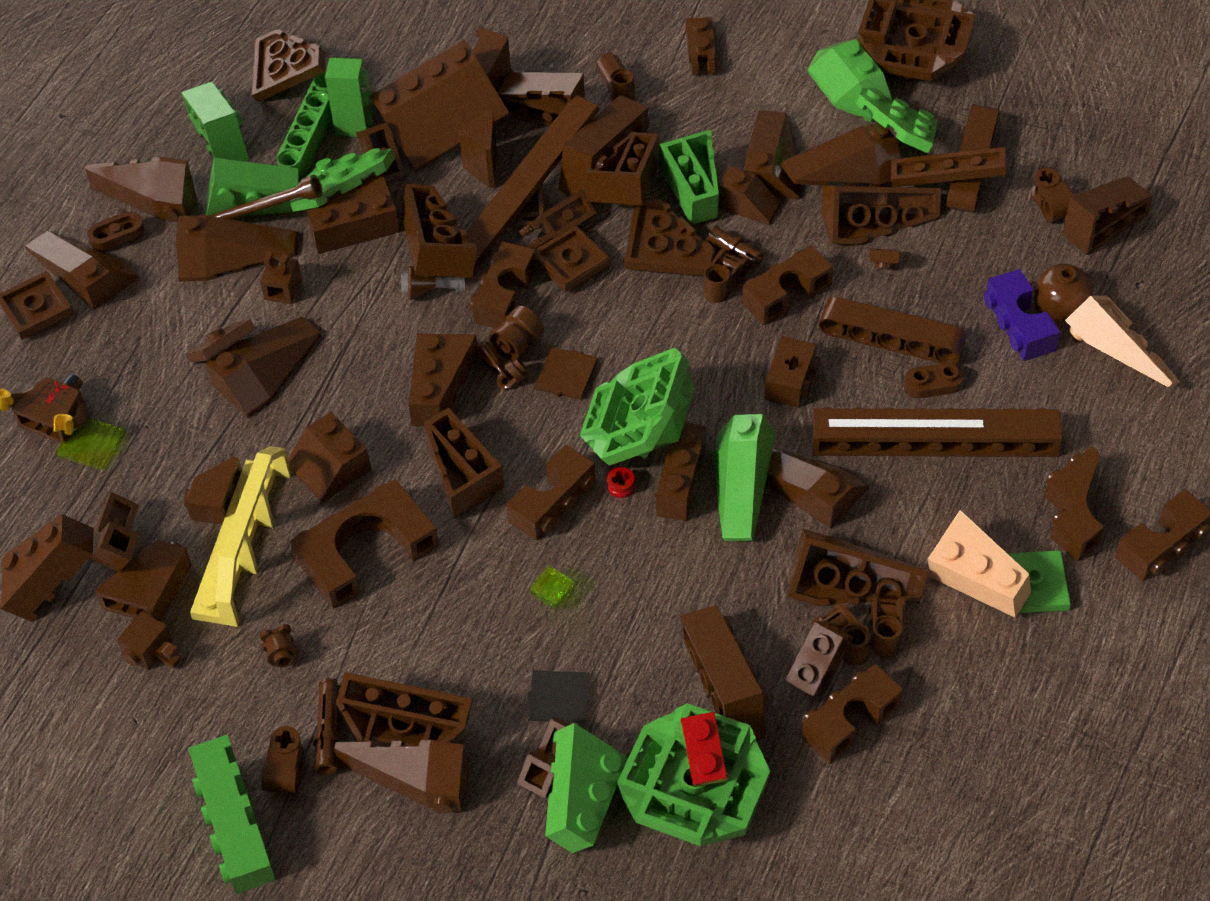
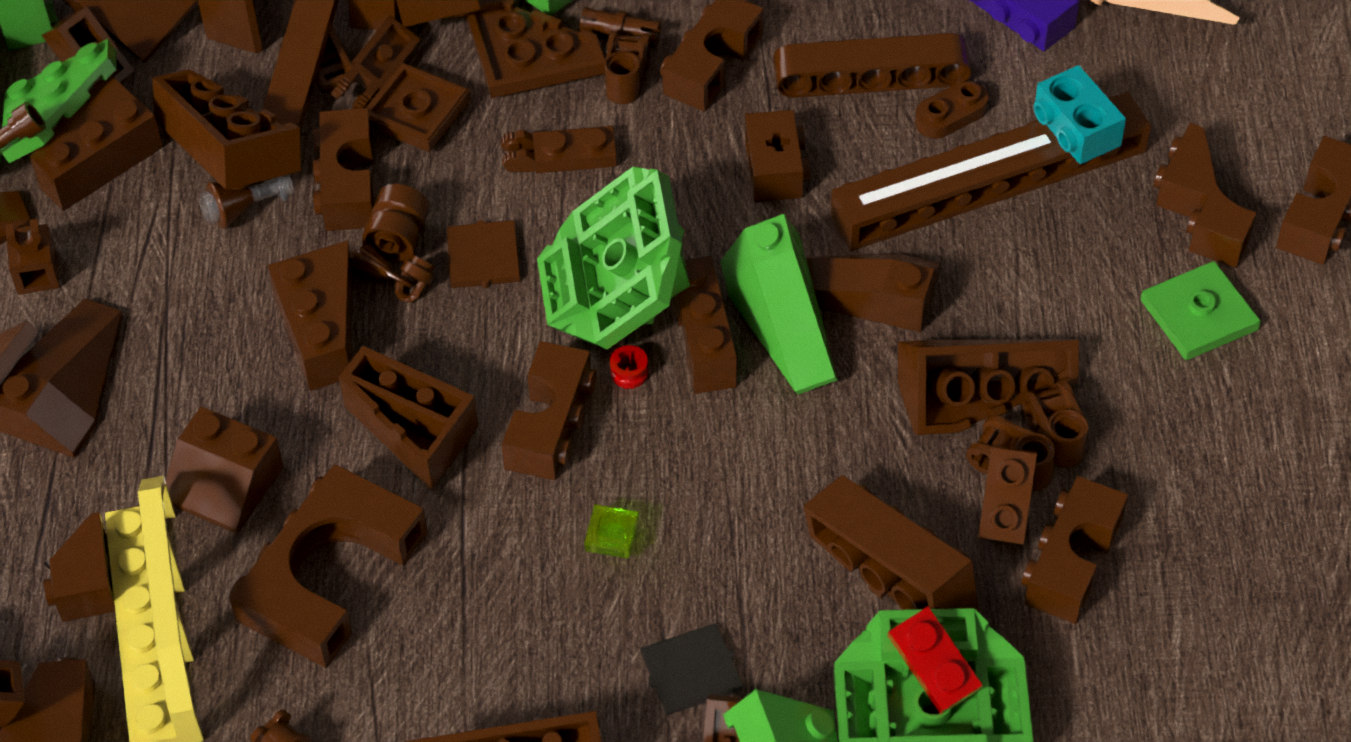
camera: 25 degrees left, 0 degrees up
light nougat wedge [928,510,1031,617] -> none
none -> reddish brown hinge [501,126,617,174]
none -> teal brick [1033,65,1126,164]

